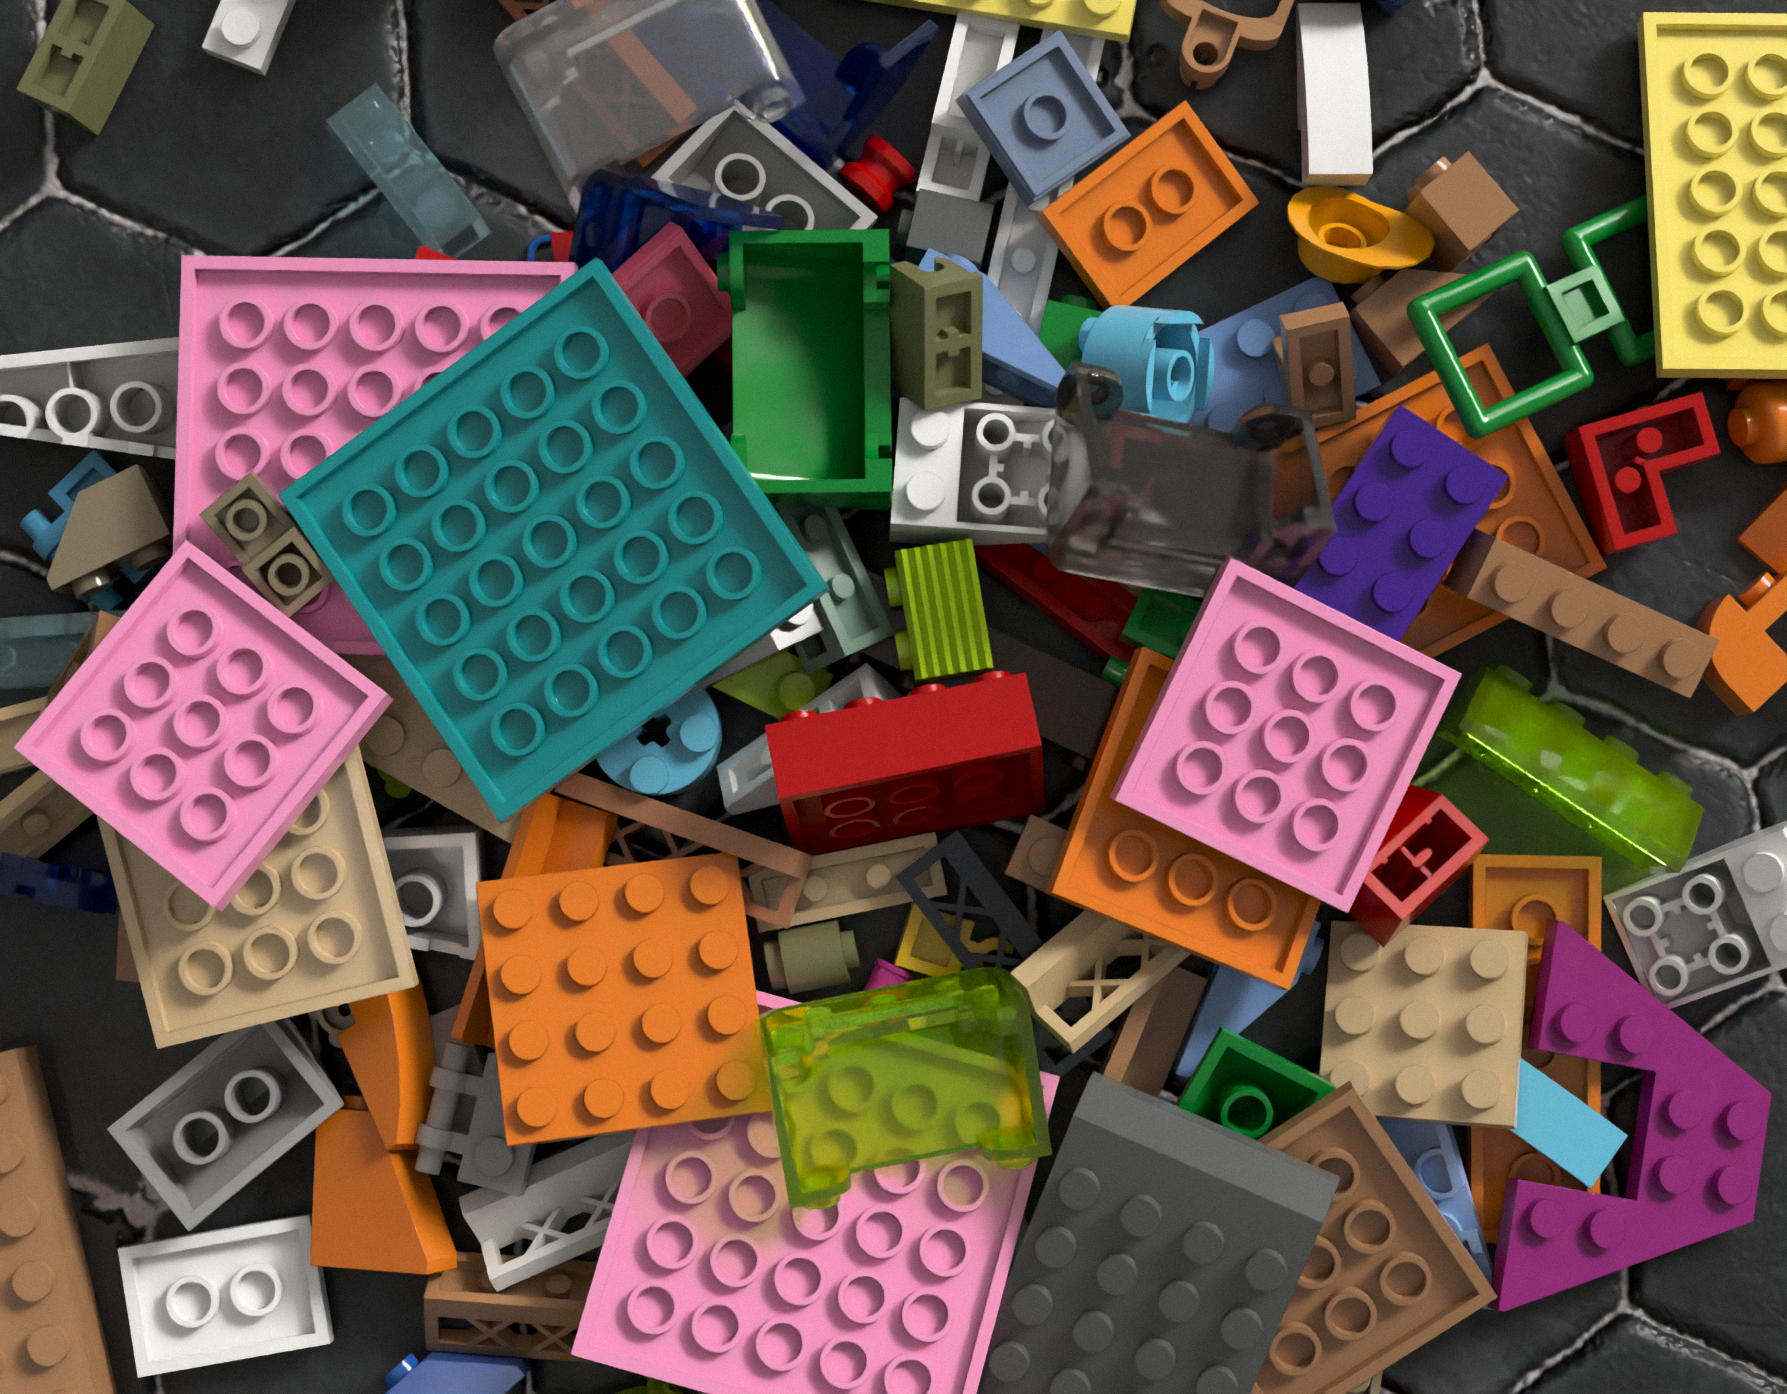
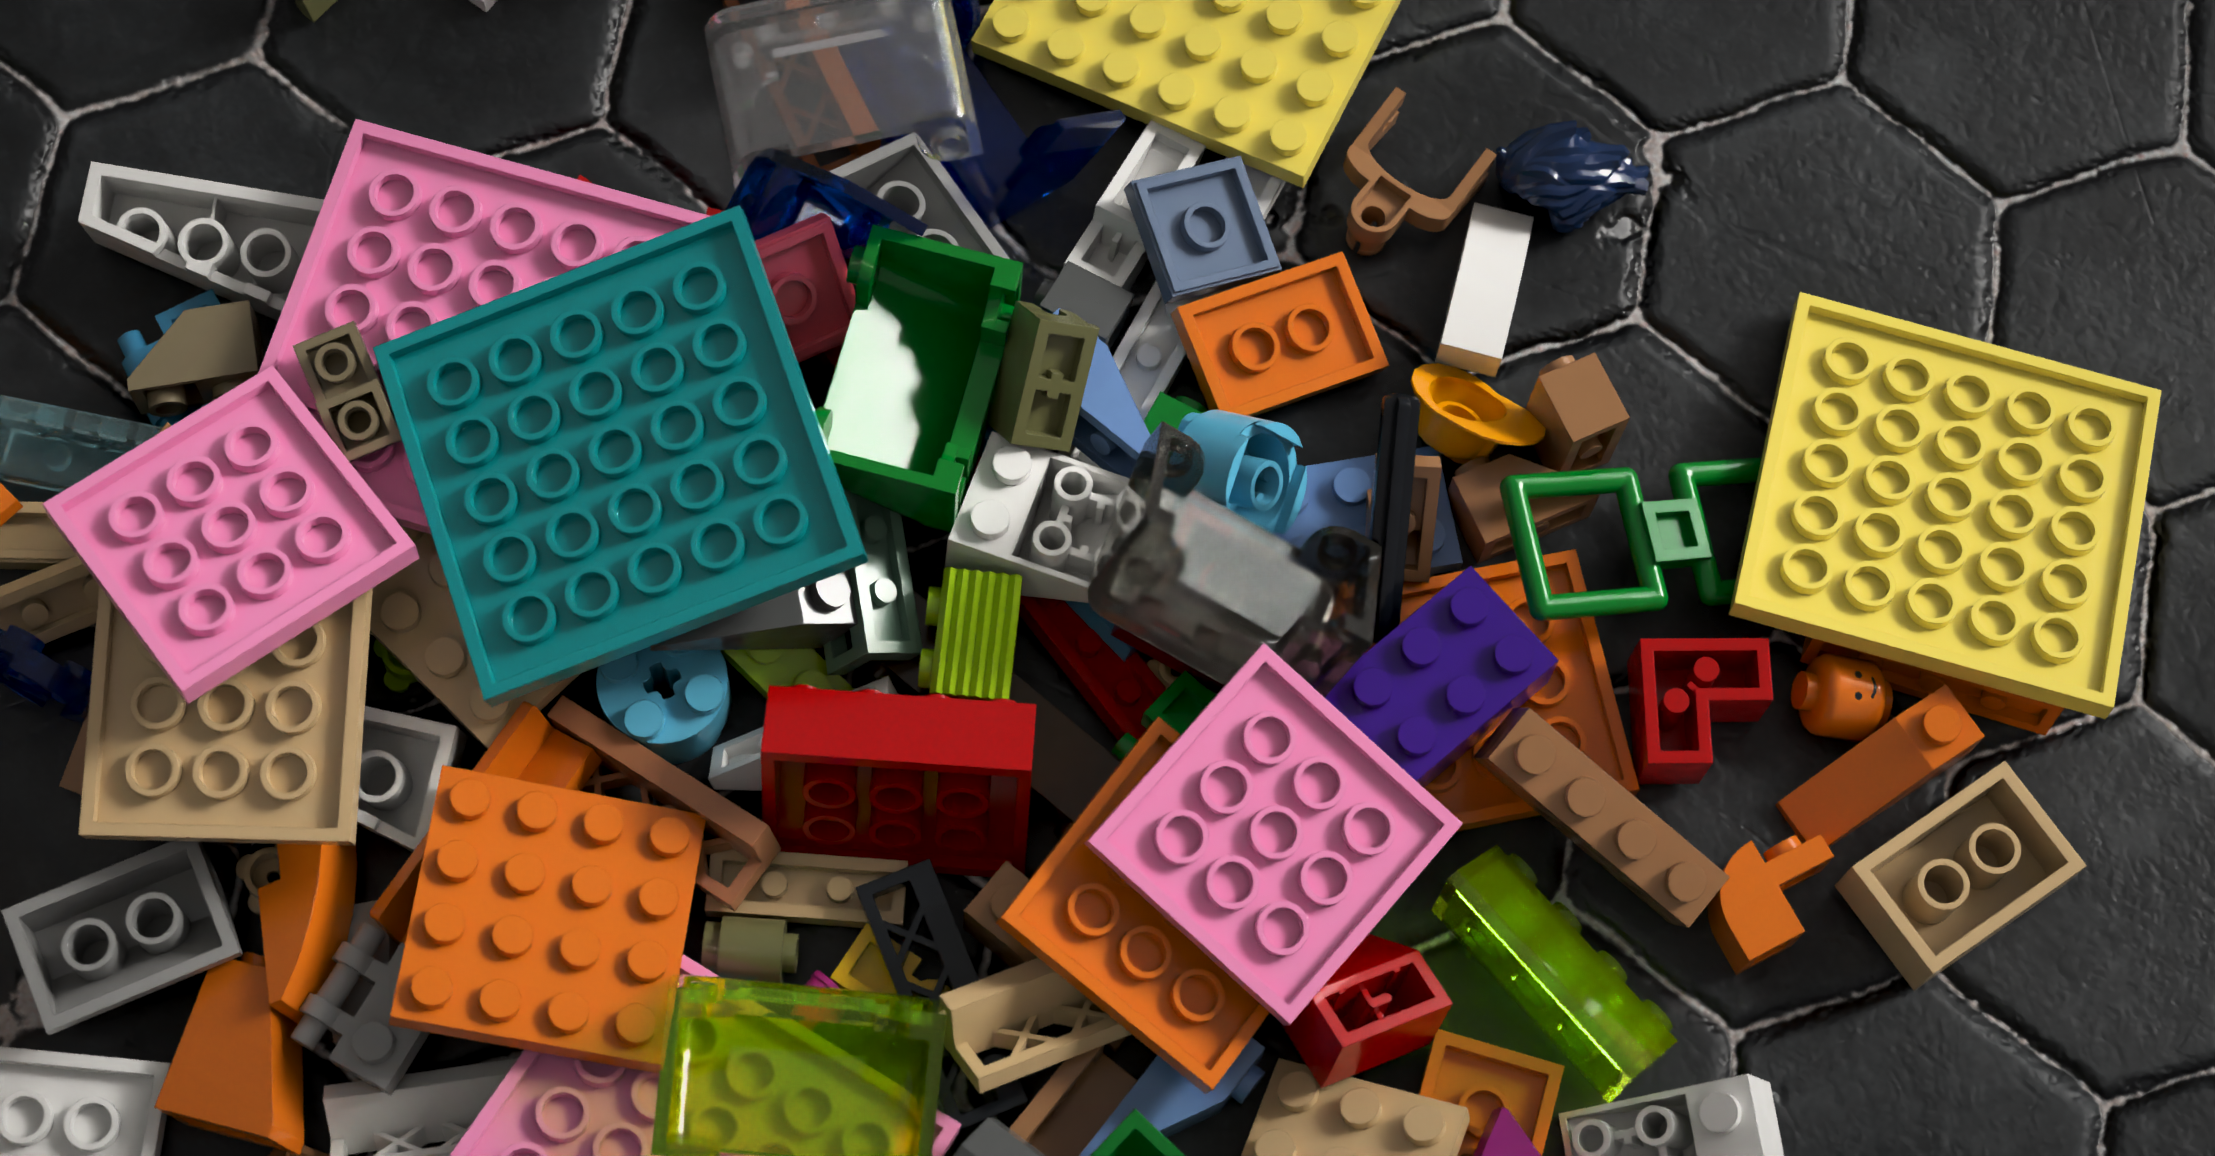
camera: 10 degrees right, 15 degrees down
clear light blue slope [326,83,491,259] -> none
red wheel [838,134,918,215] -> none
none -> black axle [1360,393,1420,644]

